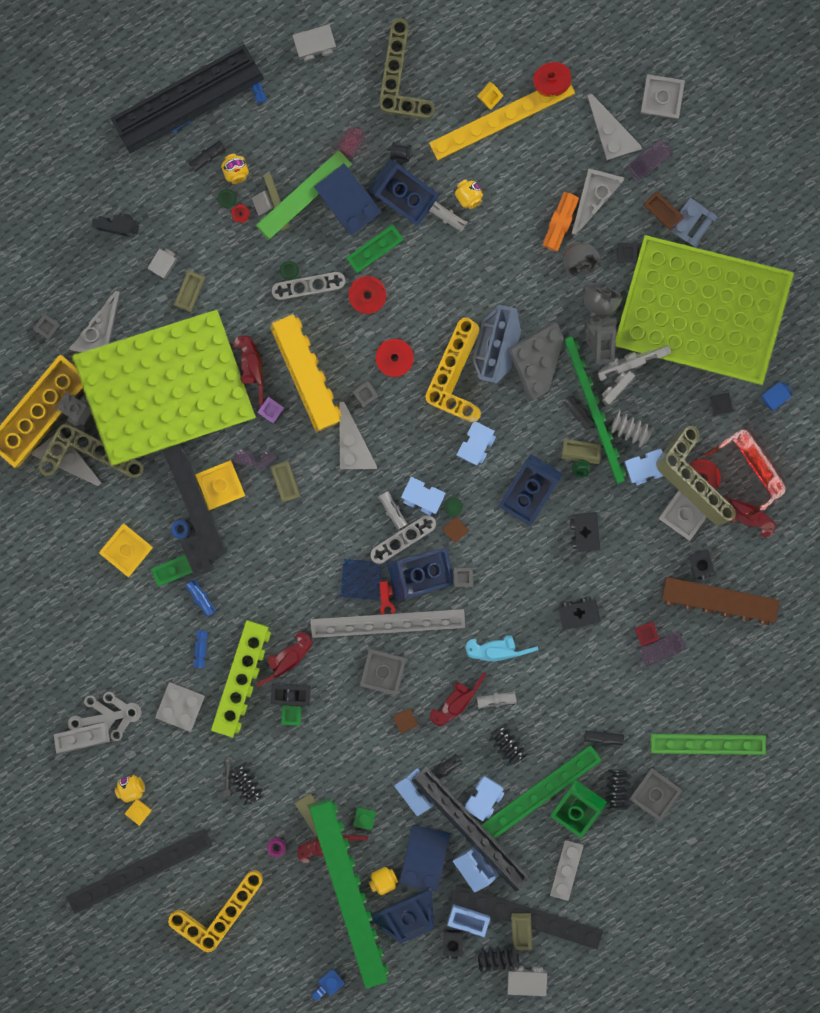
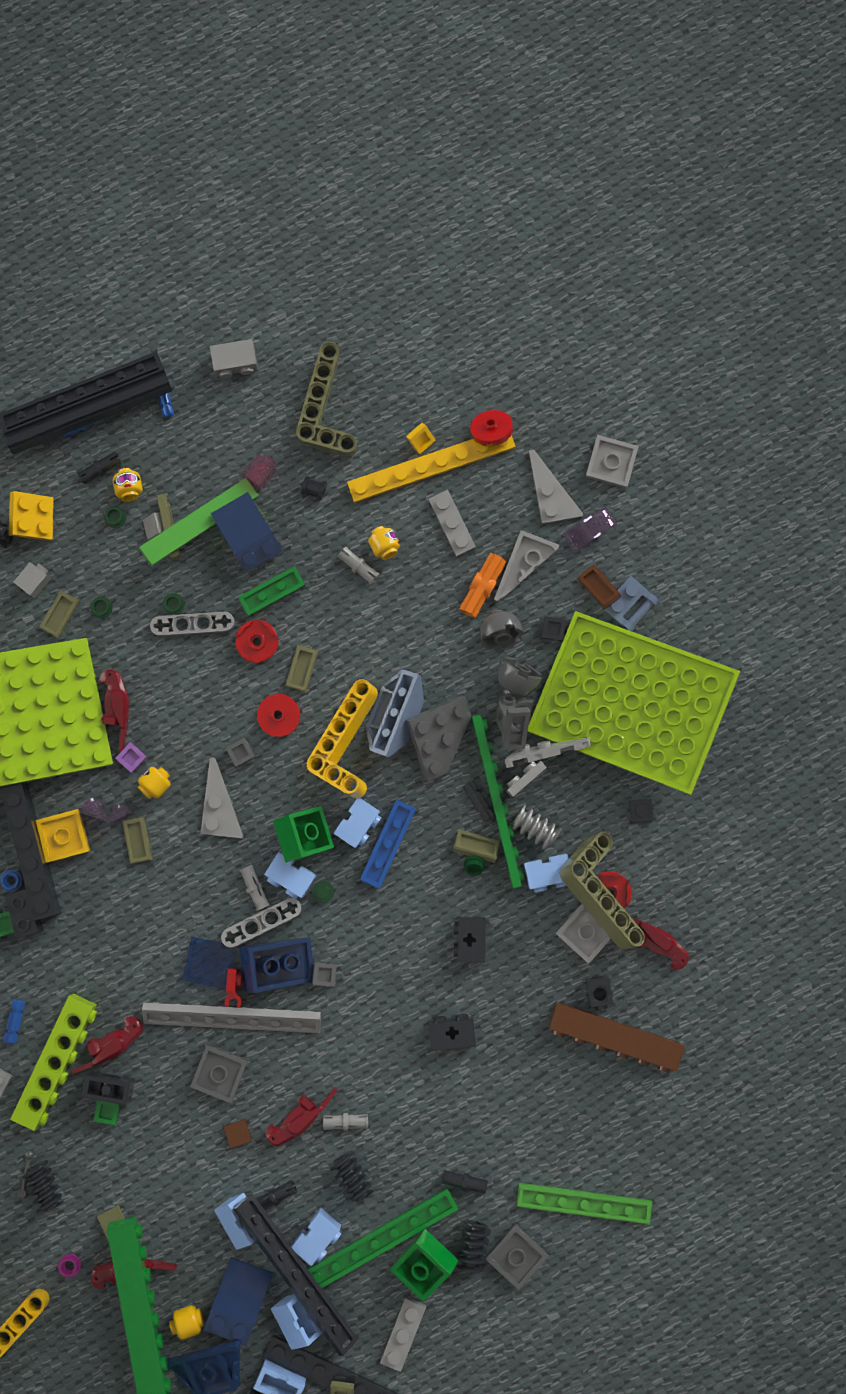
camera: 10 degrees right, 5 degrees down
blue pin [185,579,217,617] -> none
red plate [231,204,250,223] -> none
yellow brick [270,314,341,433] -> none
green plate [353,807,376,830] -> none
dark blue slope [367,159,439,226] -> none
reddish brown tile [443,516,469,543] -> none
medium azure animal [465,635,538,662] -> none
dark blue slope [498,454,563,526] -> none
dark red plate [634,622,659,646] -> none
clear purple slope [638,631,686,667] -> none
clear red windscreen [704,427,787,518] -> none
blue brick [760,381,792,411] -> none
none -> yellow plate [9,491,53,541]
none -> dark green plate [90,597,113,618]
none -> yellow head [138,767,171,799]
none -> green brick [273,806,334,863]
none -> olive tile [285,645,319,692]
none -> blue plate [360,799,416,889]
none -> light grey plate [428,490,476,557]

